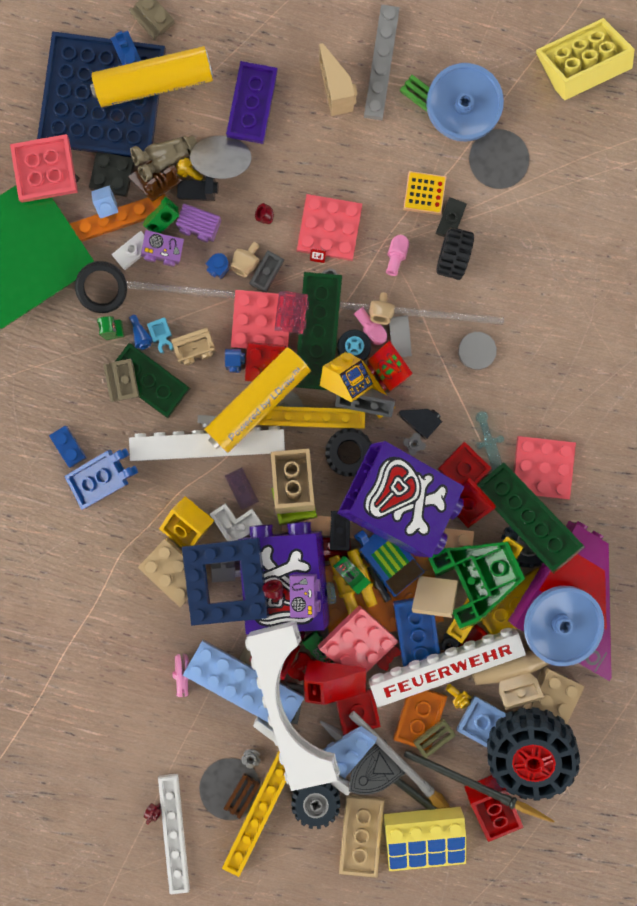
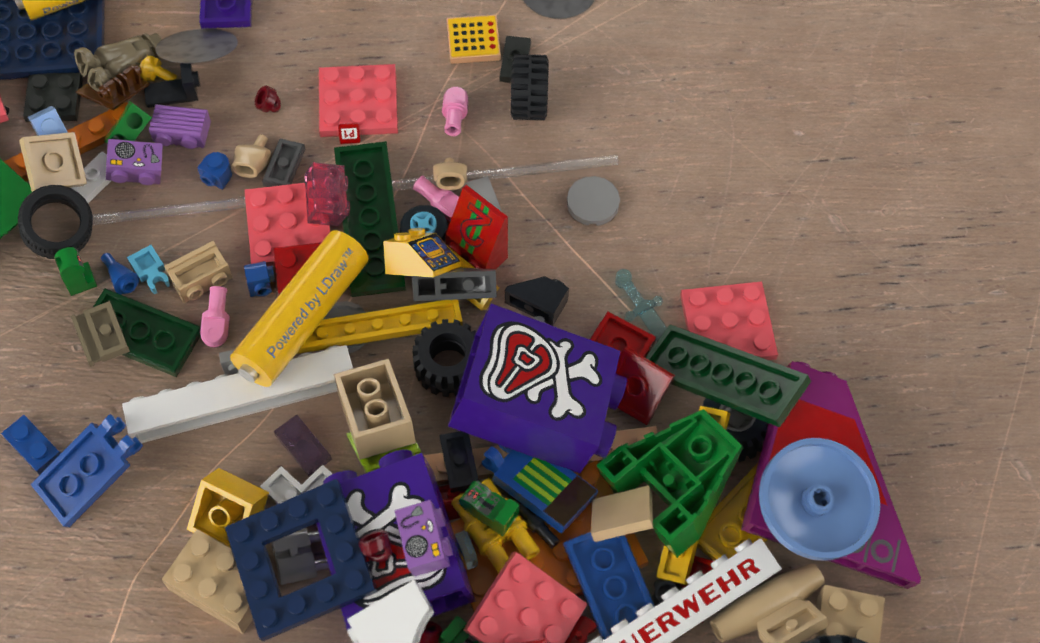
camera: 15 degrees left, 25 degrees down
none -> tan bracket [19,132,87,192]
none -> bright pink arm [200,286,230,348]

